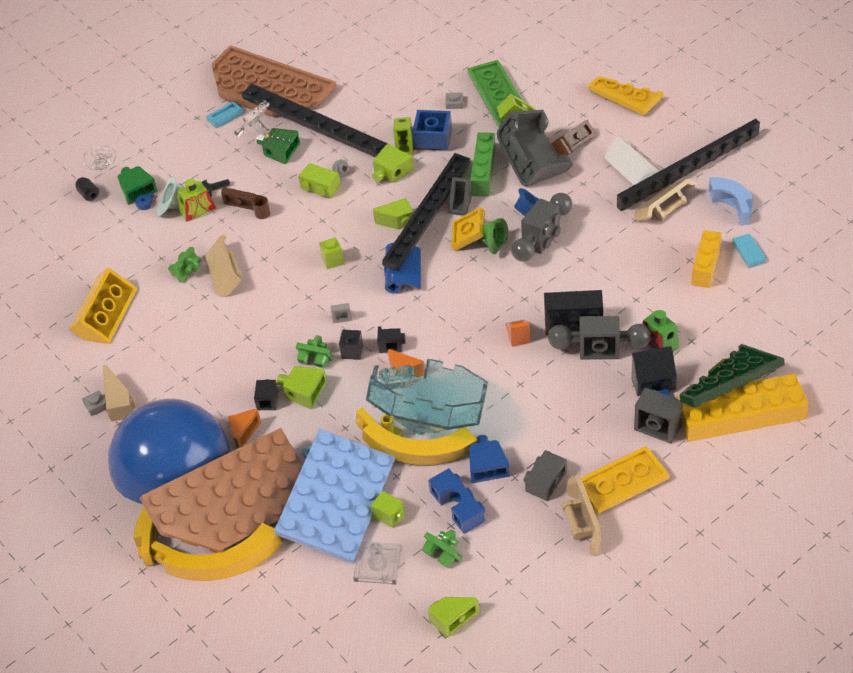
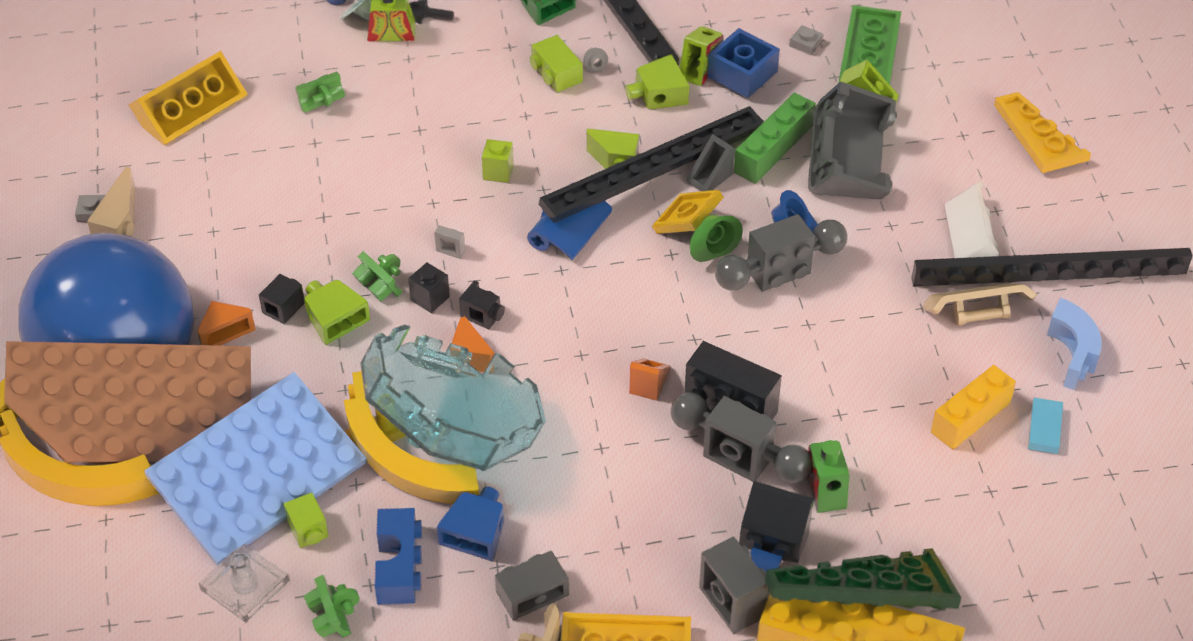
camera: 25 degrees right, 0 degrees up
tan piece [205,234,242,296] -> none
reddish brown plate [221,187,270,219] -> none
plate [551,119,596,157] -> none

